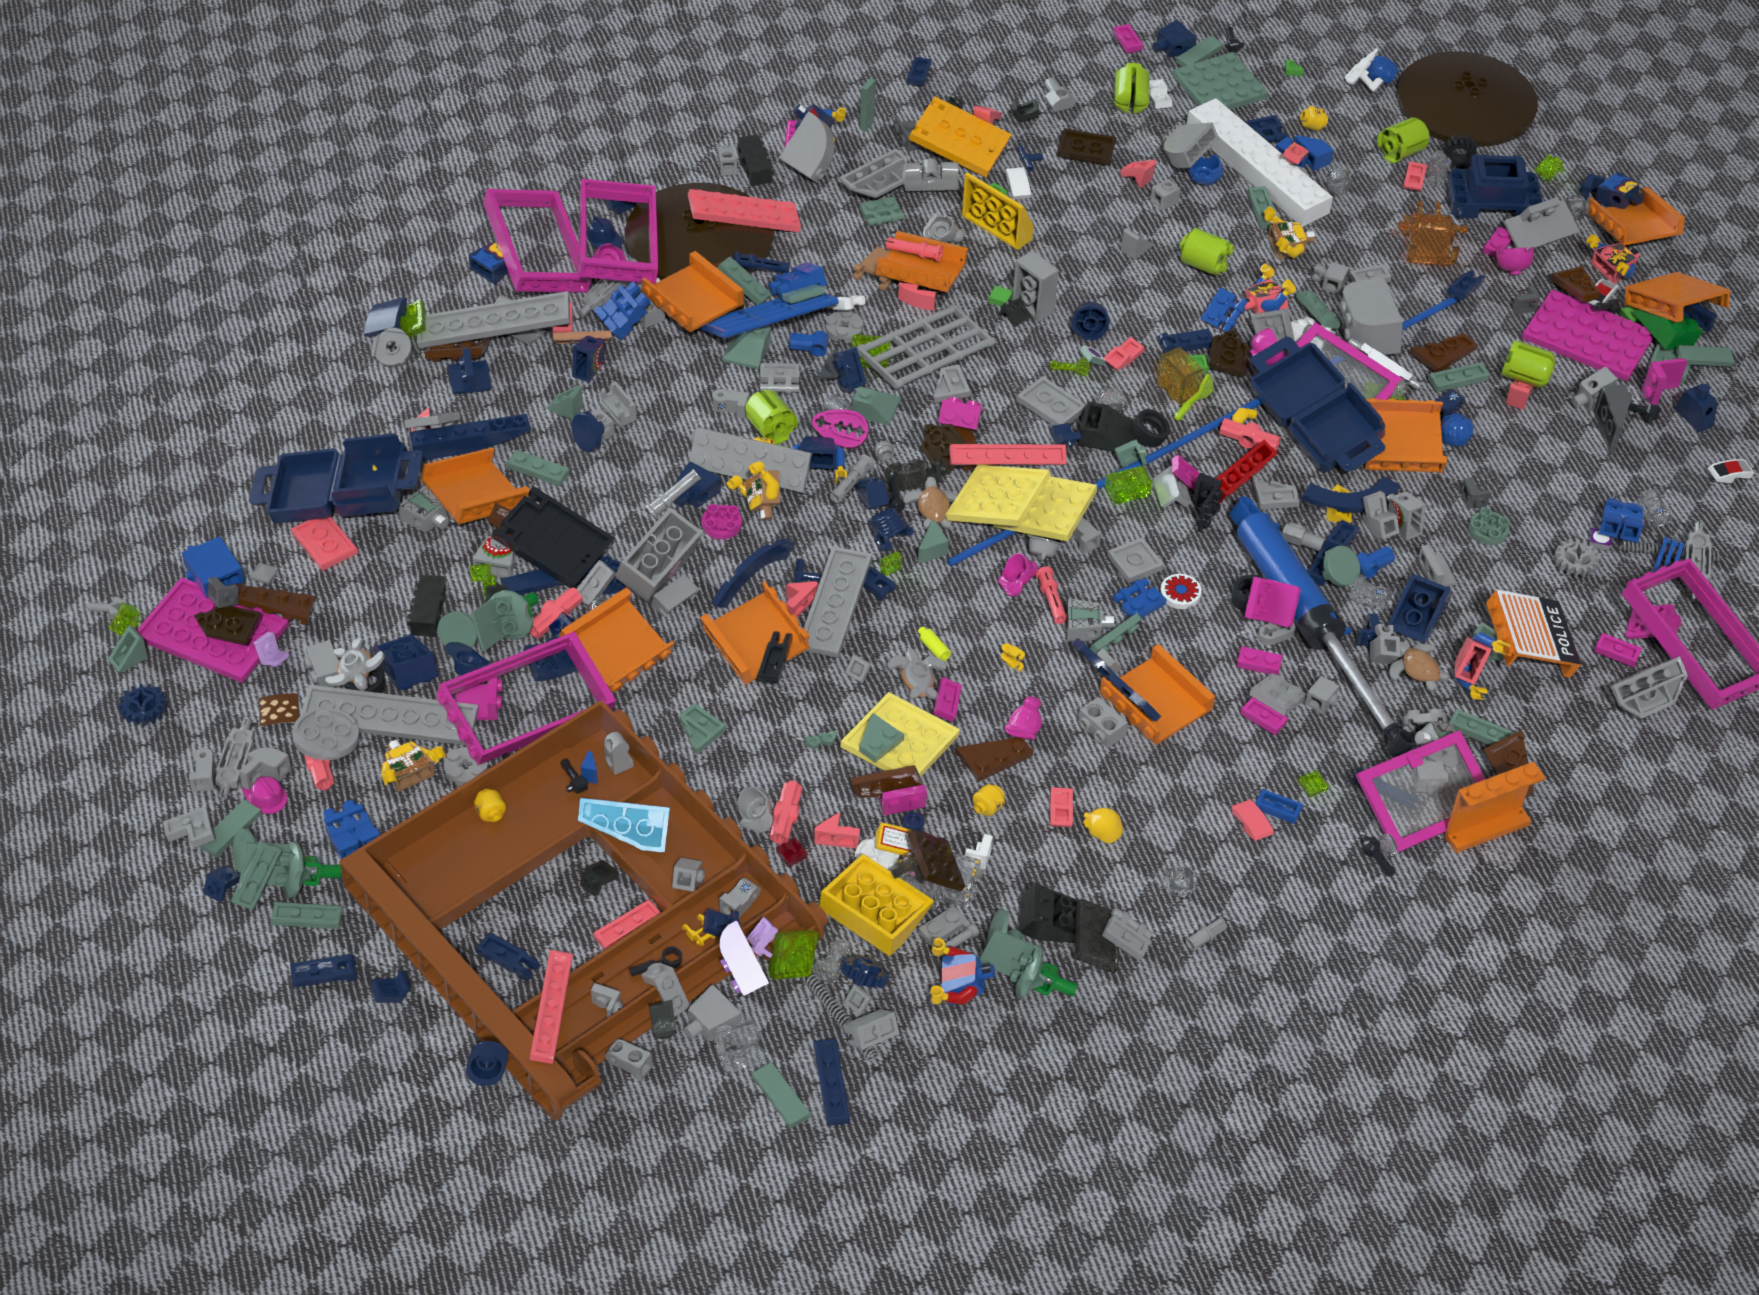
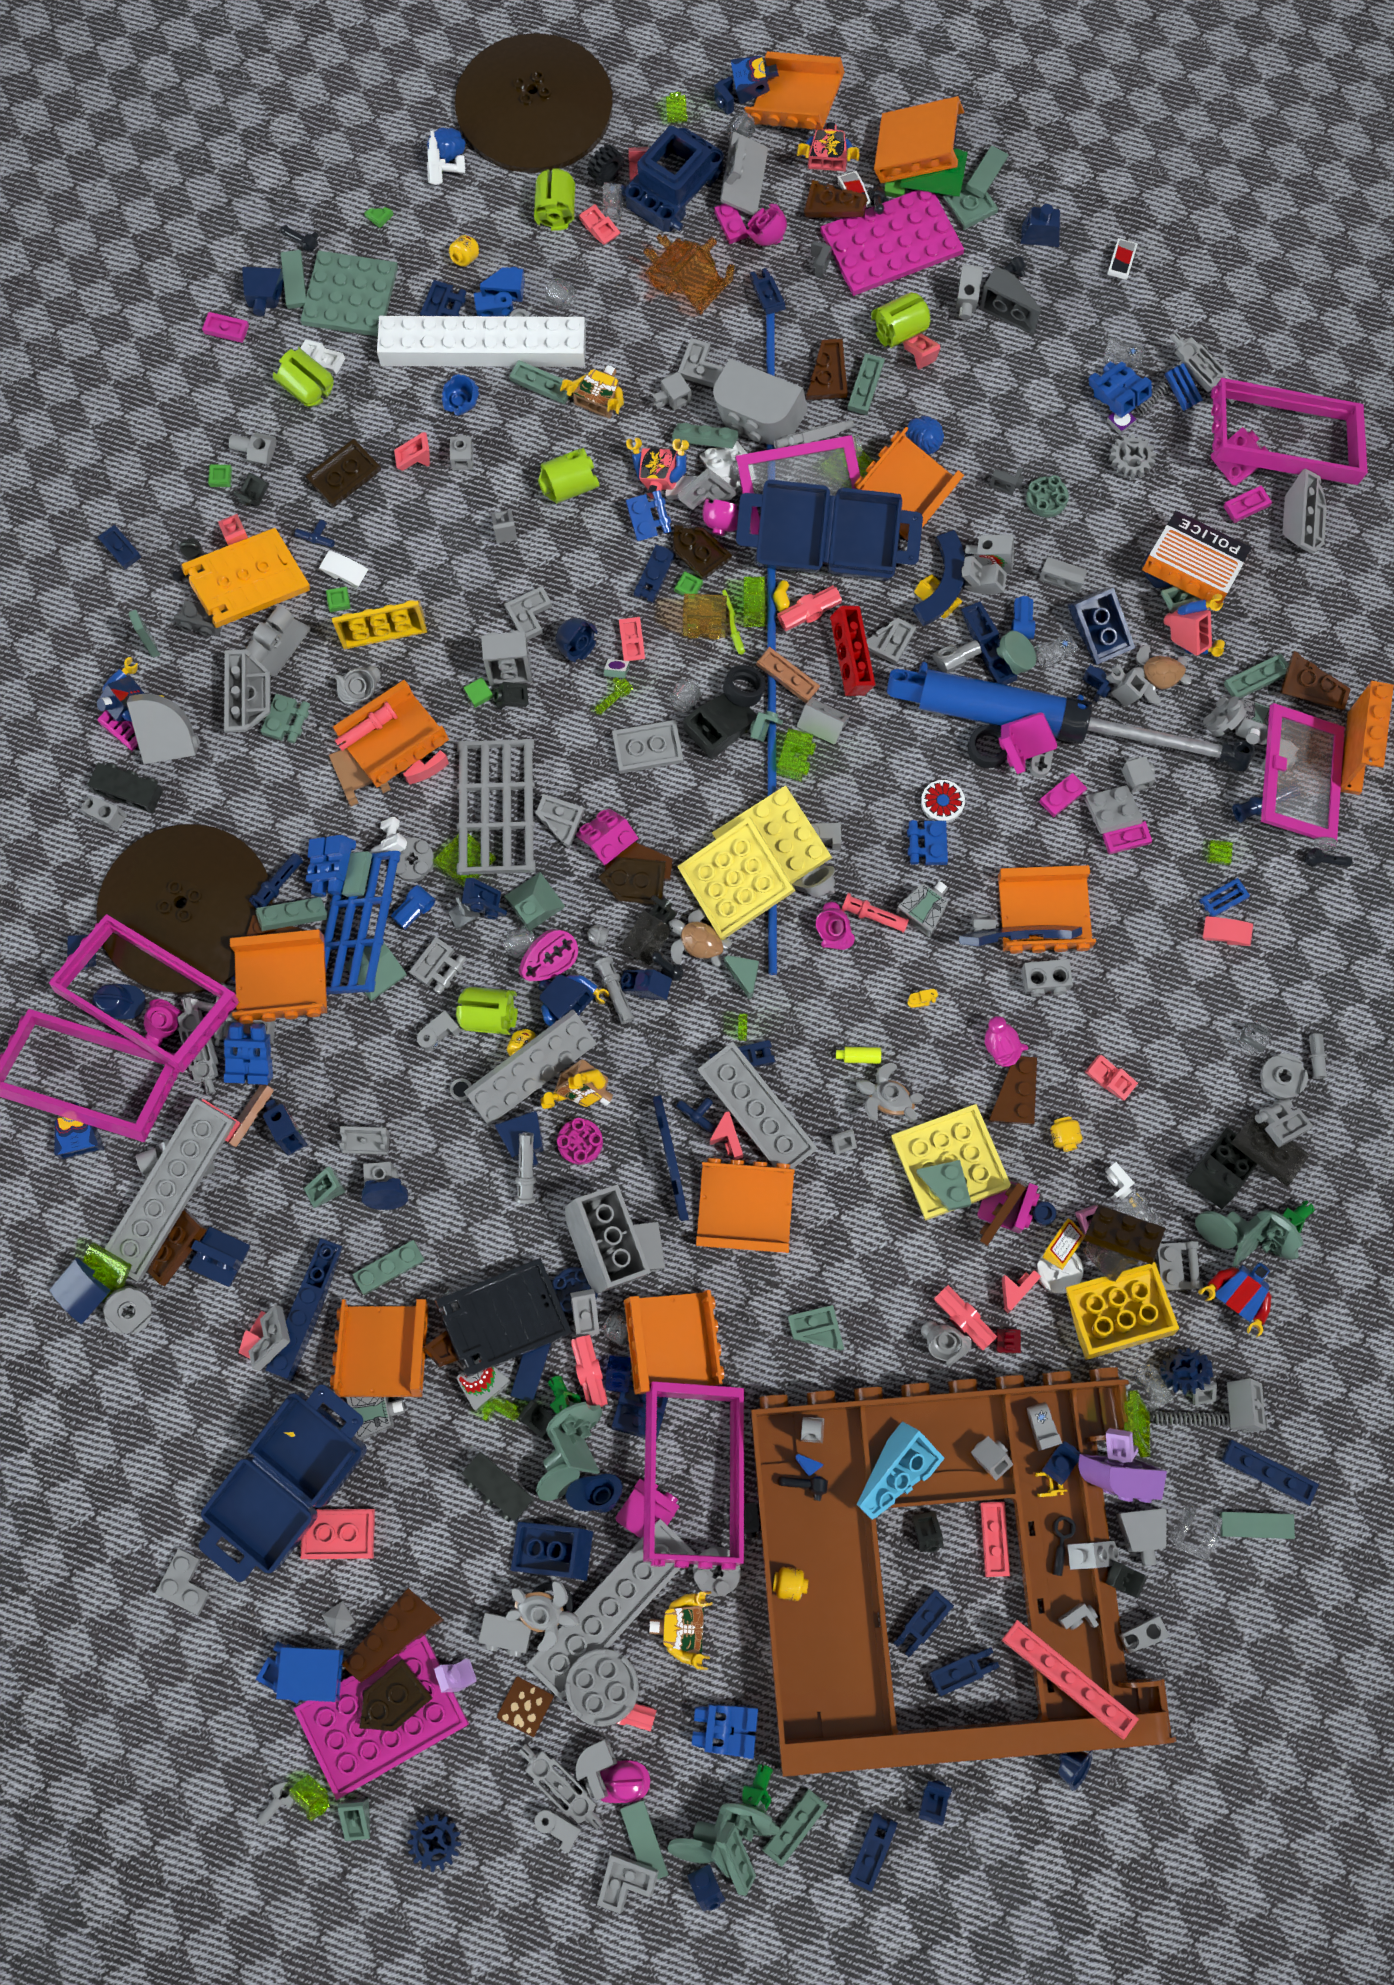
camera: 50 degrees left, 25 degrees up
dark grey bracket [208,577,239,608] -> none
coral plate [688,189,801,232] -> none
black hinge [757,631,793,684] -> none
sand green piece [805,730,837,749] -> none
dark blue piece [869,508,914,552] -> none
dark pink plate [933,677,962,722] -> none
coral tile [950,444,1067,465] -> none
dark blue bracket [1051,423,1081,447] -> none
yellow hair [1083,807,1123,843] -> none
sand green plate [1090,613,1142,655] -> none
light grey plate [1107,537,1164,583] -> none
light grey brick [1164,122,1219,168] -> none
dark pink plate [1172,455,1200,491] -> none
black bracket [1193,472,1223,533] -> none
coral plate [1283,142,1309,164] -> none
dark blue leg [1434,389,1465,421] -> none
dark pink bracket [1642,358,1688,405] -> none
none -> light grey plate [155,1549,211,1615]
none -> bright green tile [208,465,232,487]
none -> light grey plate [504,586,552,640]
none -> clear neon green brick [743,577,765,627]
none -> nougat tile [756,647,820,703]
none -> dark blue hinge [893,1589,954,1657]
none -> light grey plate [1260,1053,1308,1100]

